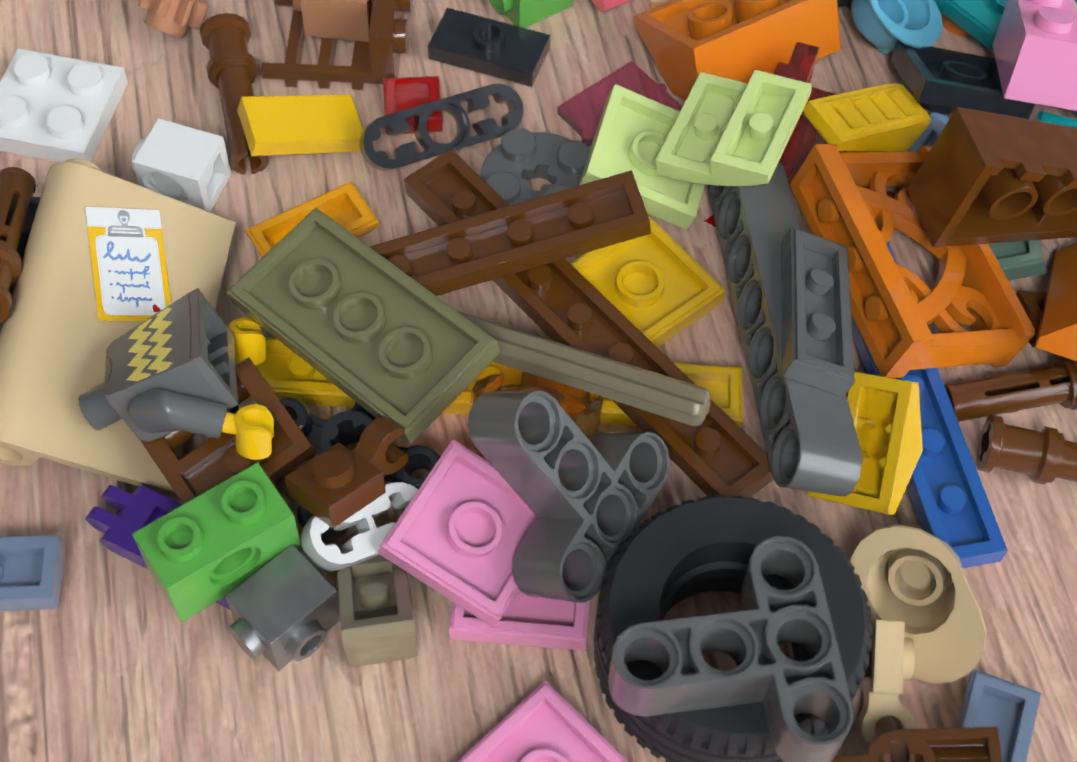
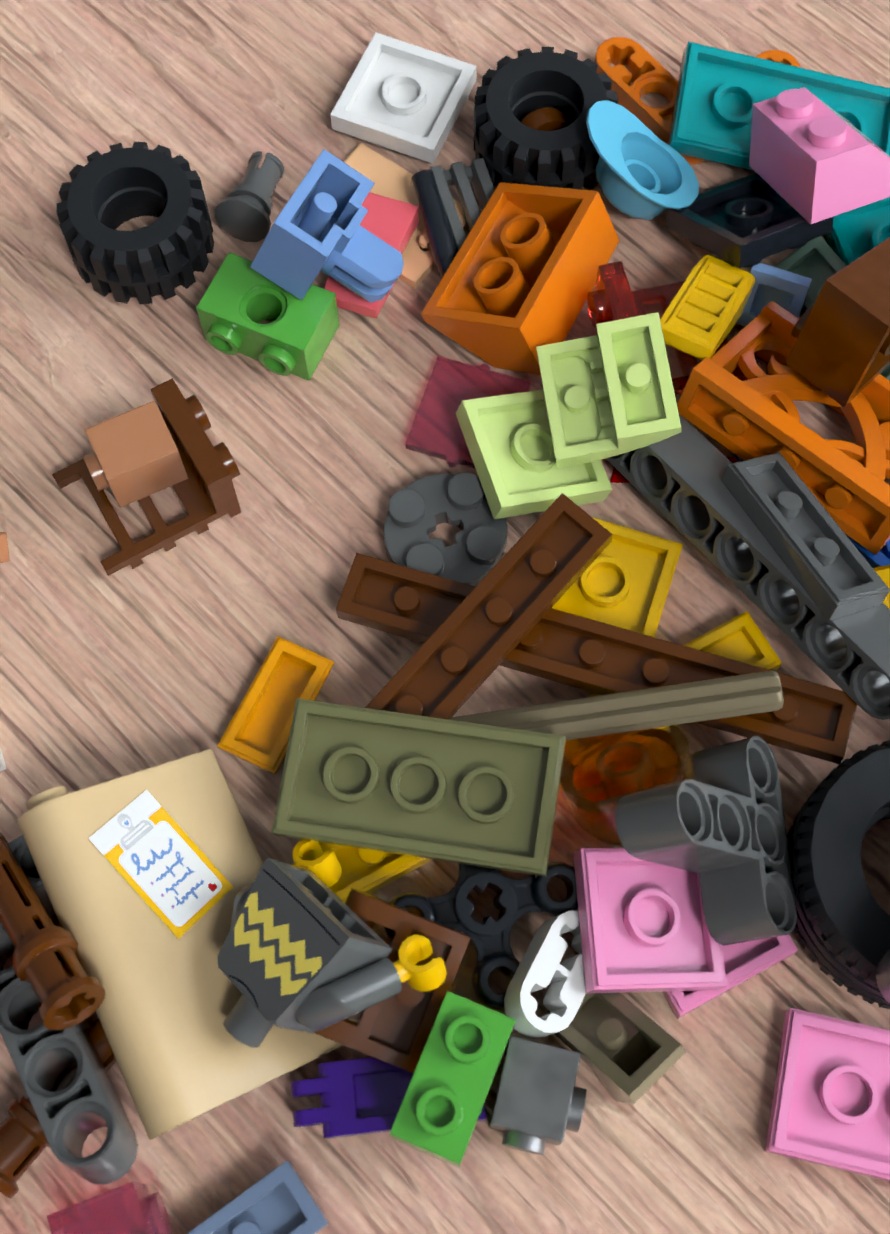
camera: 30 degrees left, 10 degrees up
white brick [132,118,232,212] -> none
reddish brown pin [200,13,269,175] -> none
yellow tile [237,95,363,156] -> none
reddish brown plate [285,416,408,528] -> none
black beam [360,83,524,171] -> none
red tile [383,76,443,135] -> none
black plate [428,7,550,87] -> none

